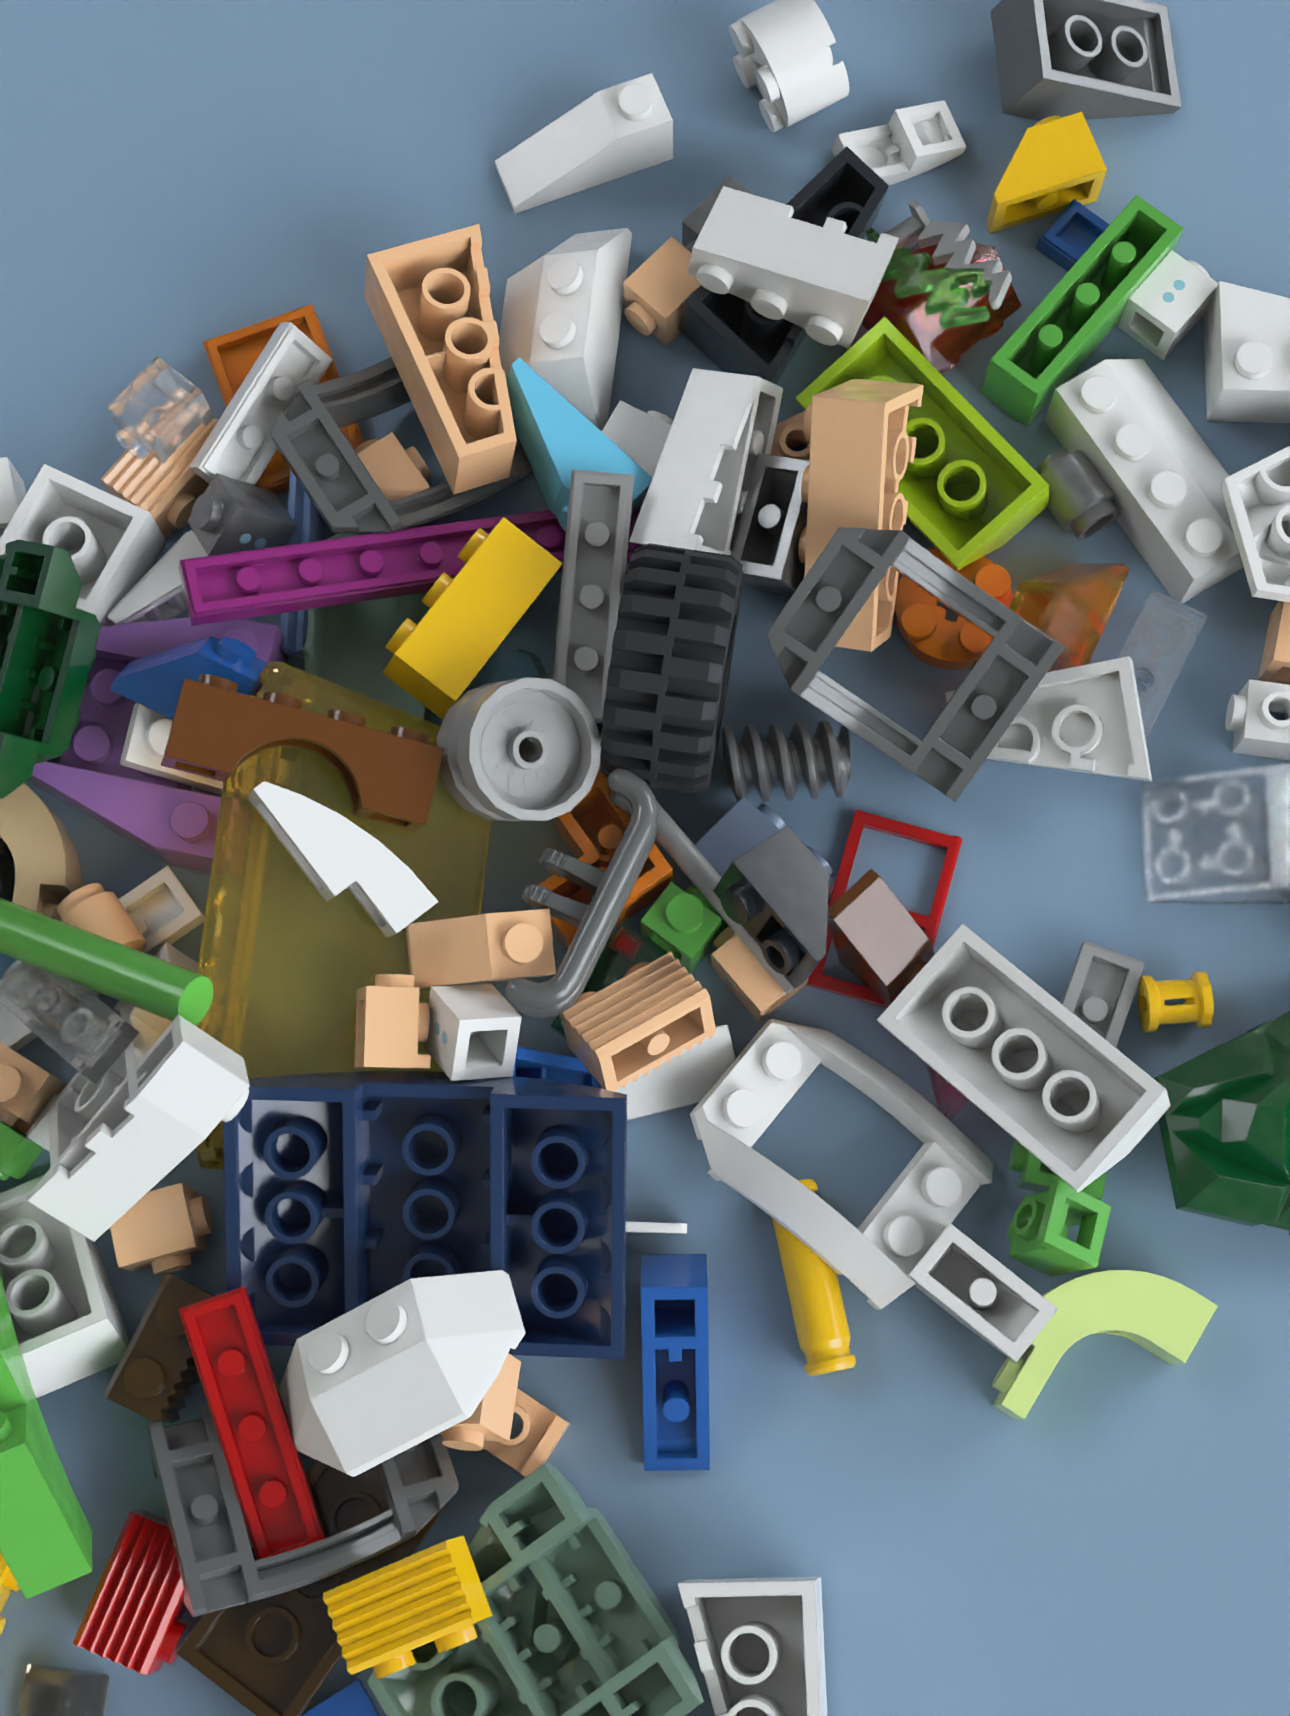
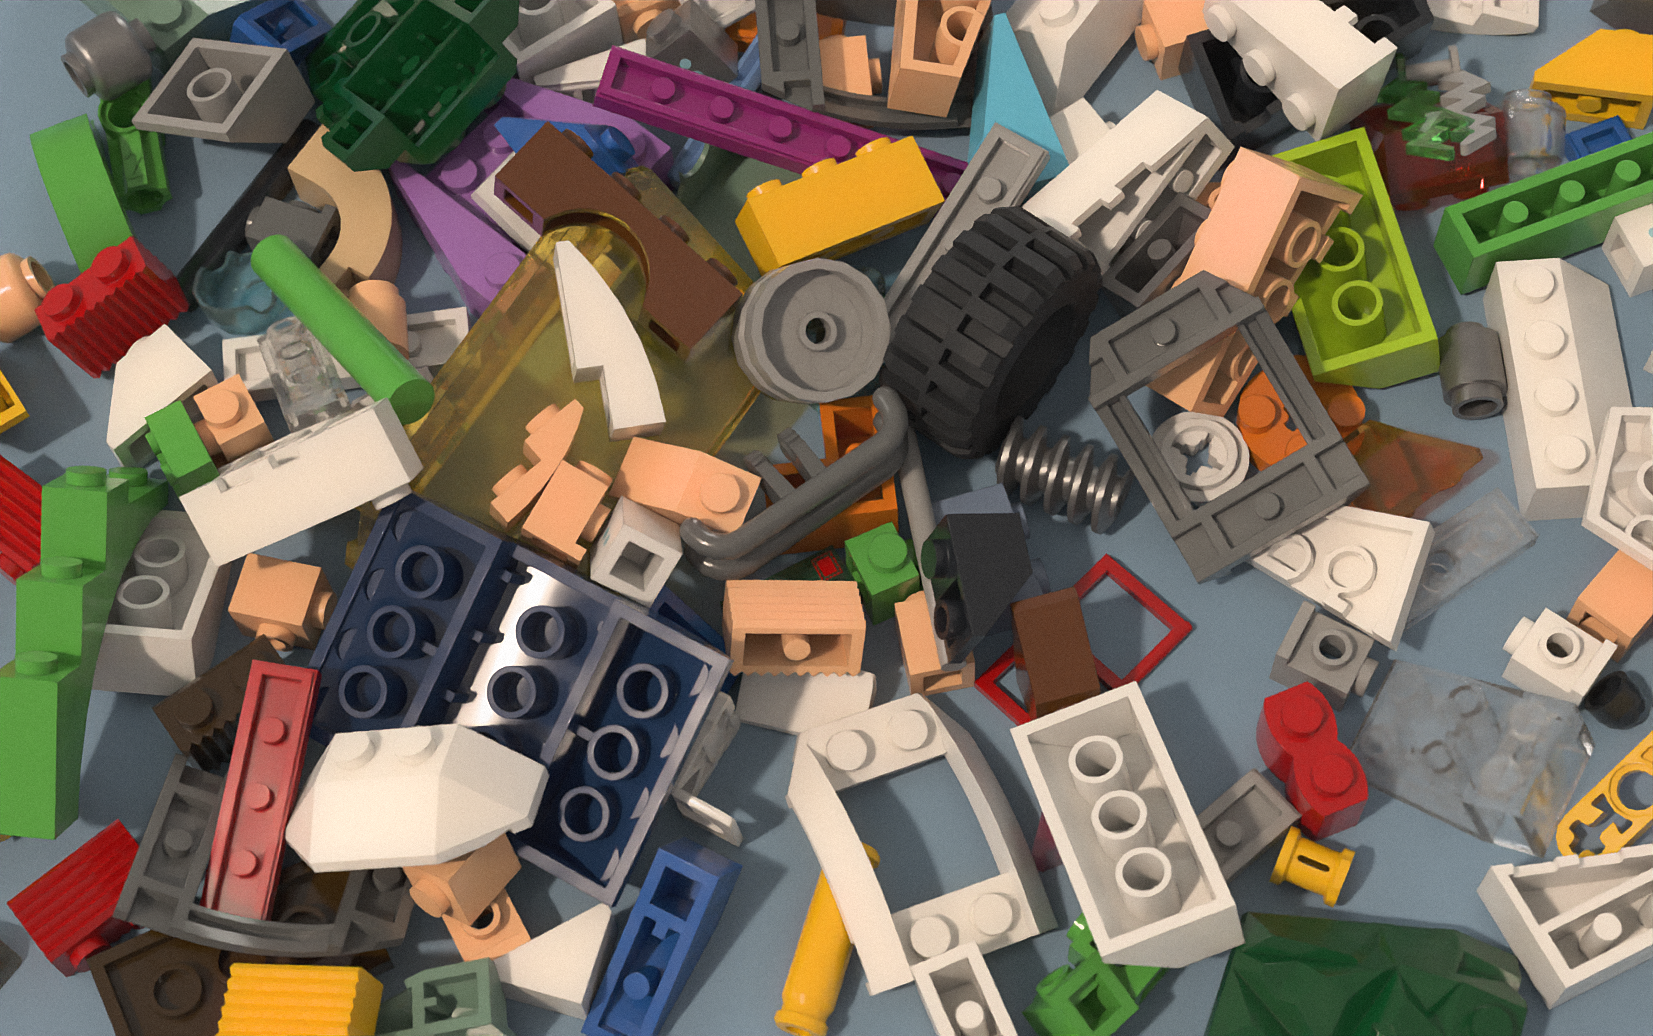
camera: 30 degrees right, 10 degrees down
none -> light nougat slope [489,399,584,533]
none -> white slope [493,903,619,1020]
none -> white gear [1152,411,1249,508]
none -> red brick [1256,681,1368,842]
none -> light grey brick [1269,600,1379,713]
none -> clear head [1485,89,1566,182]

